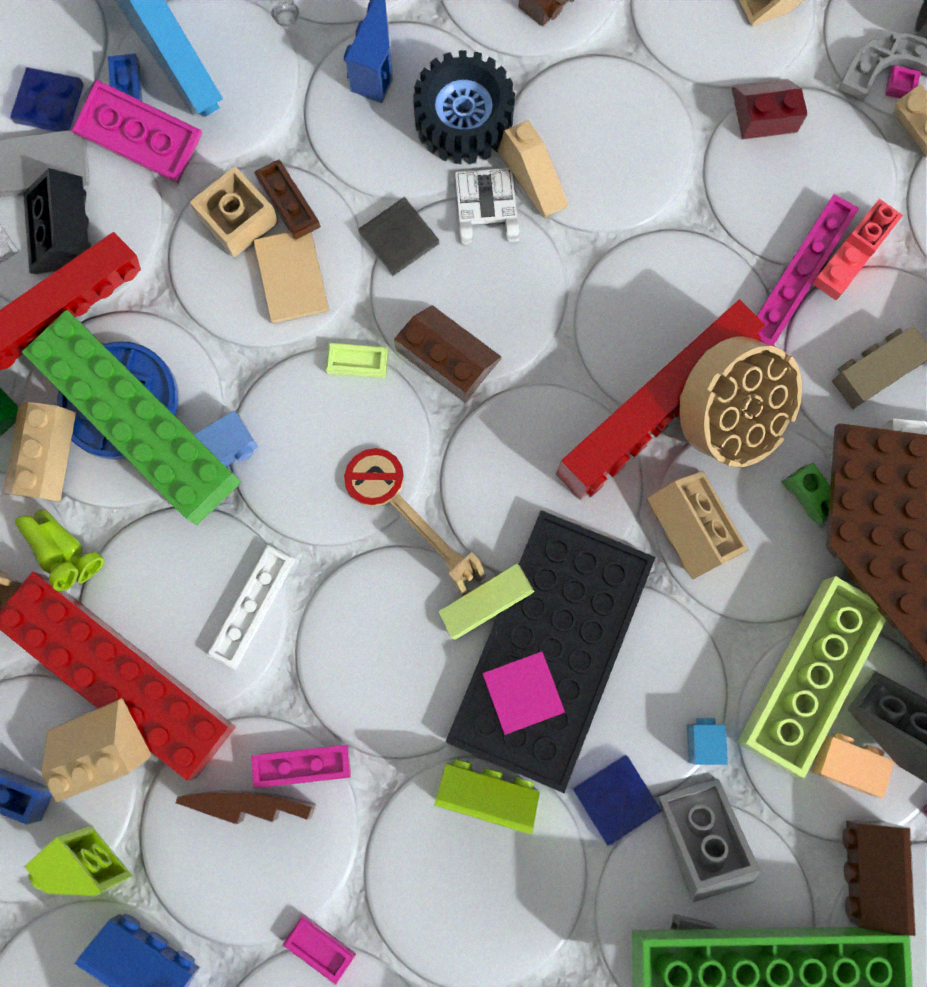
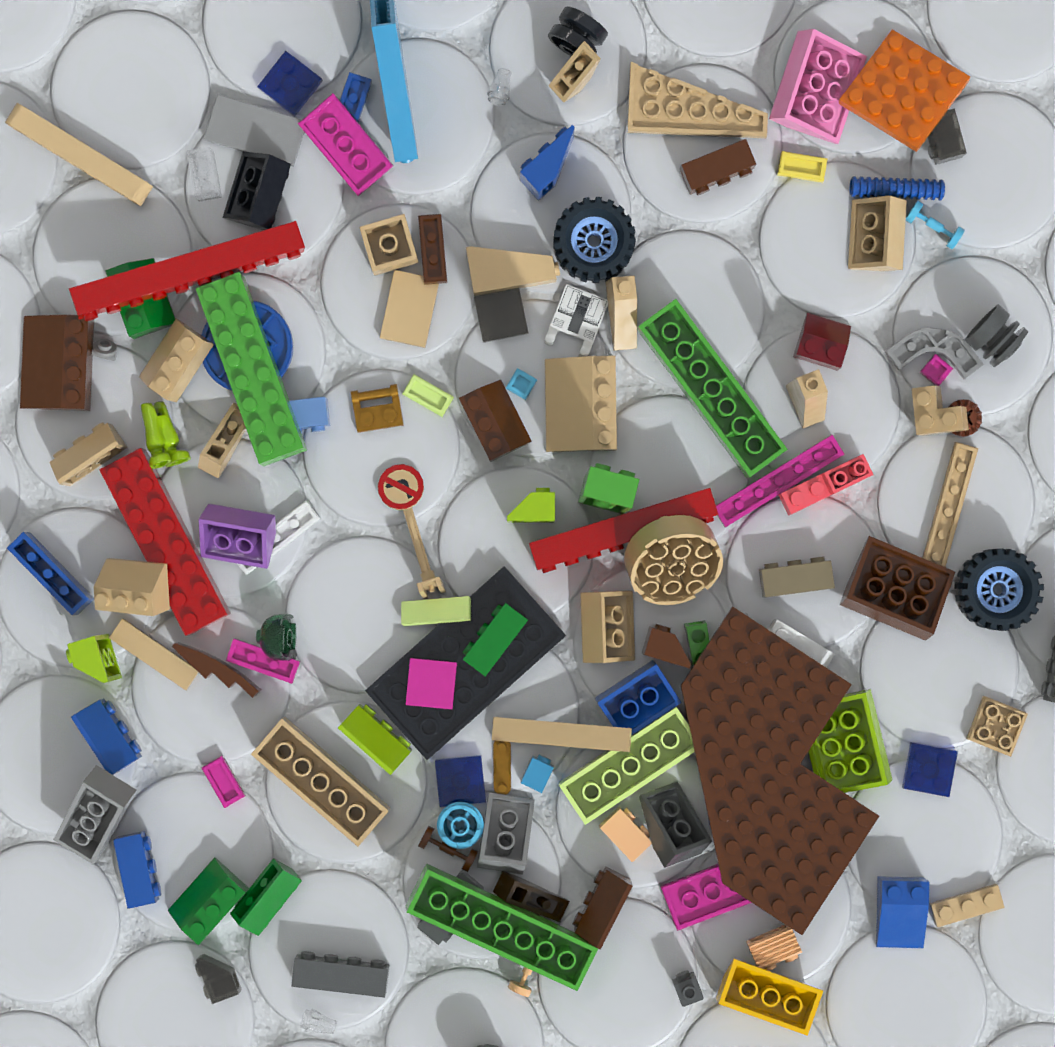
camera: 25 degrees right, 10 degrees up
none -> tan tile [109,619,199,690]
none -> tan slope [198,402,246,478]
none -> medium lavender slope [199,504,276,569]
none -> tan brick [251,717,390,847]
none -> clear green cylinder [256,614,297,661]
none -> pearl gold plate [351,384,404,433]
none -> reddish brown wheel [418,825,478,872]
none -> medium azure cone [437,802,484,849]
none -> green brick [462,603,528,676]
none -> tan slope [466,246,560,296]
none -> tan tile [492,717,632,752]
none -> pearl gold piece [493,741,511,795]
none -> dark brown slope [493,871,570,922]
none -> medium azure tile [506,368,537,400]
none -> lime slope [507,488,555,523]
none -> tan slope [545,356,617,452]
none -> bright green brick [578,463,640,514]
none -> blue slope [595,660,682,736]
none -> bright green brick [637,299,788,478]
none -> reddish brown slope [642,624,691,669]
none -> tan slope [786,369,828,428]

